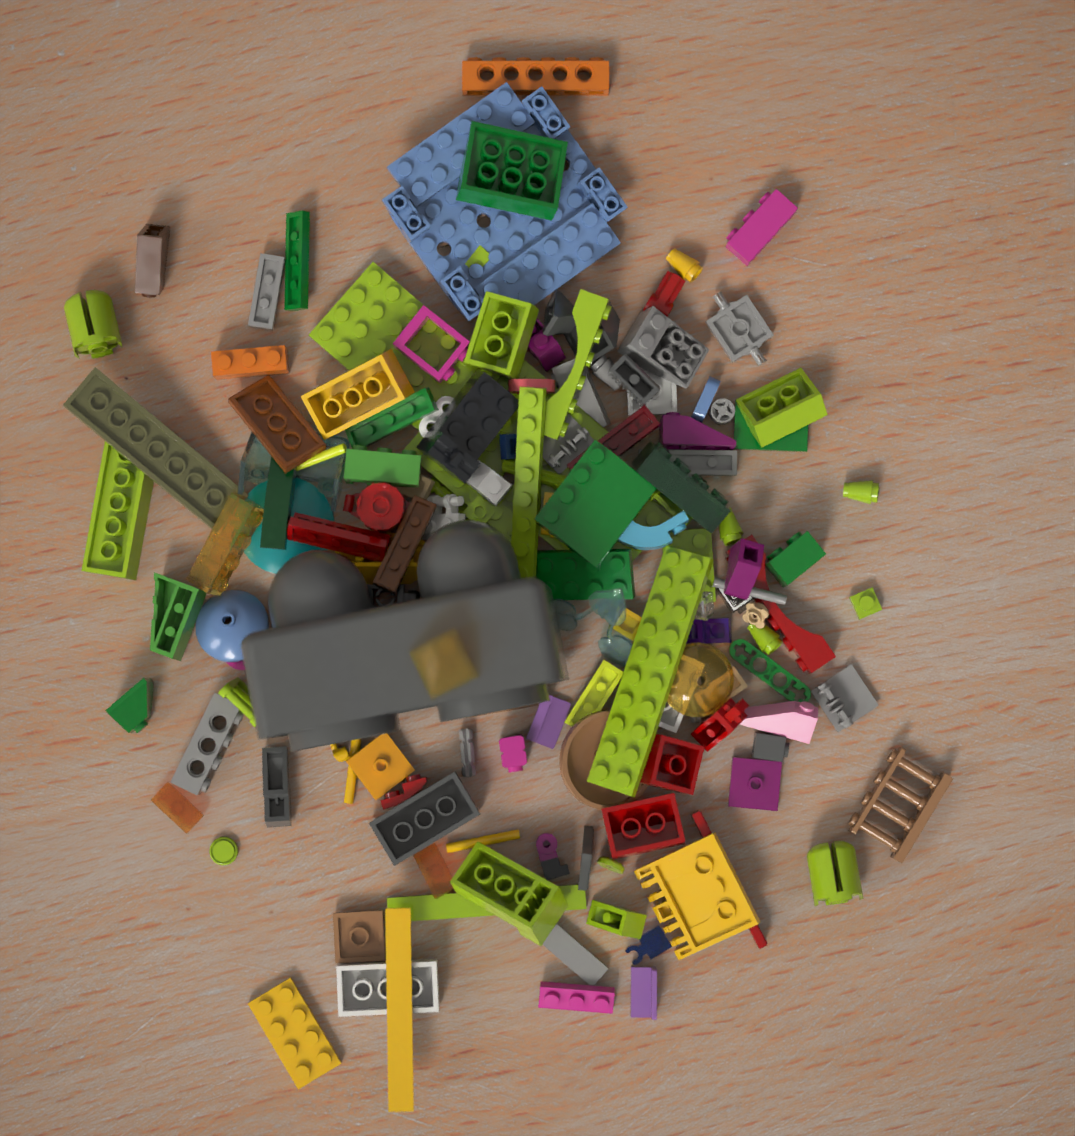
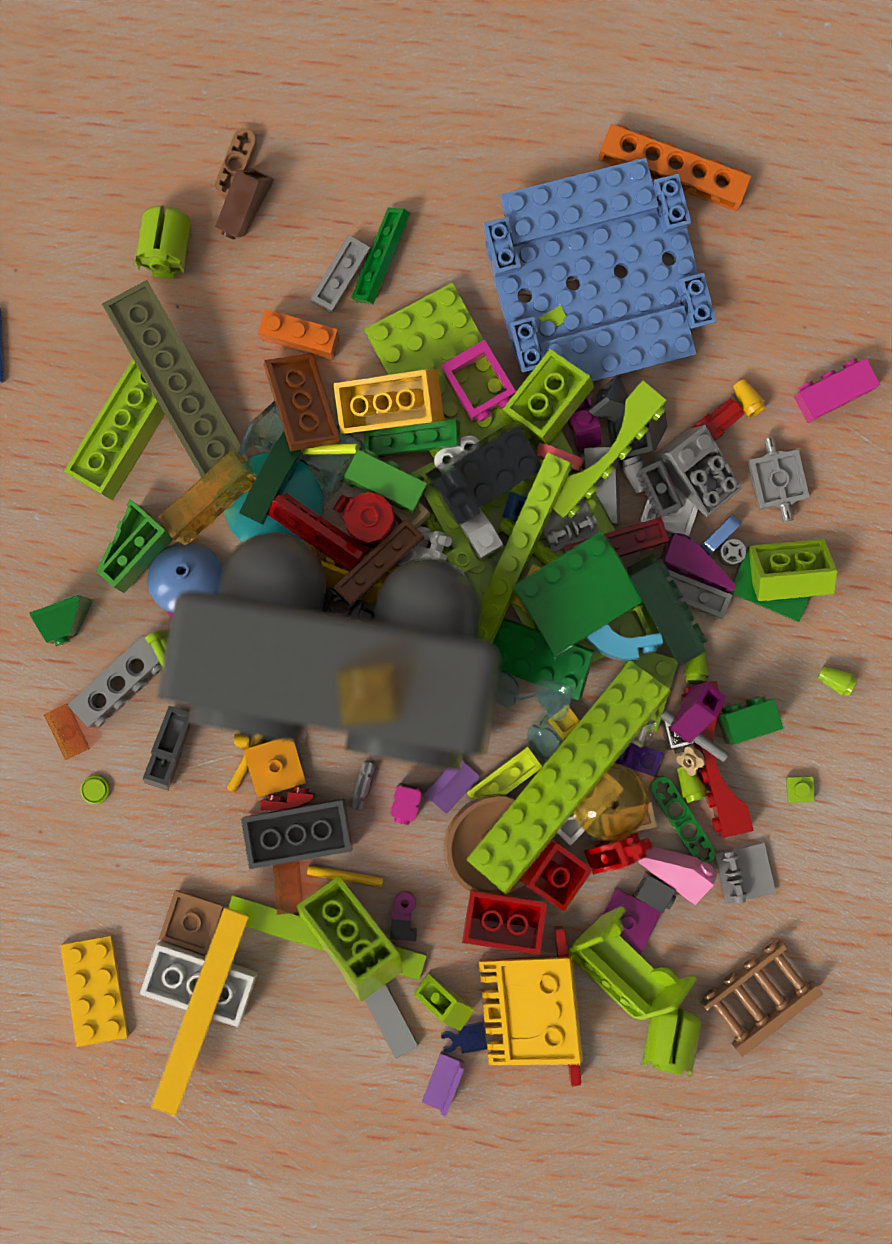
camera: 30 degrees right, 0 degrees up
green slope [456,121,568,221] -> none
dark pink plate [538,981,615,1014] -> none
dark grey tile [578,826,594,891] -> none
lime piece [597,857,625,874] -> none
none -> medium nougat beam [215,128,257,199]
none -> lime windscreen [568,906,697,1020]

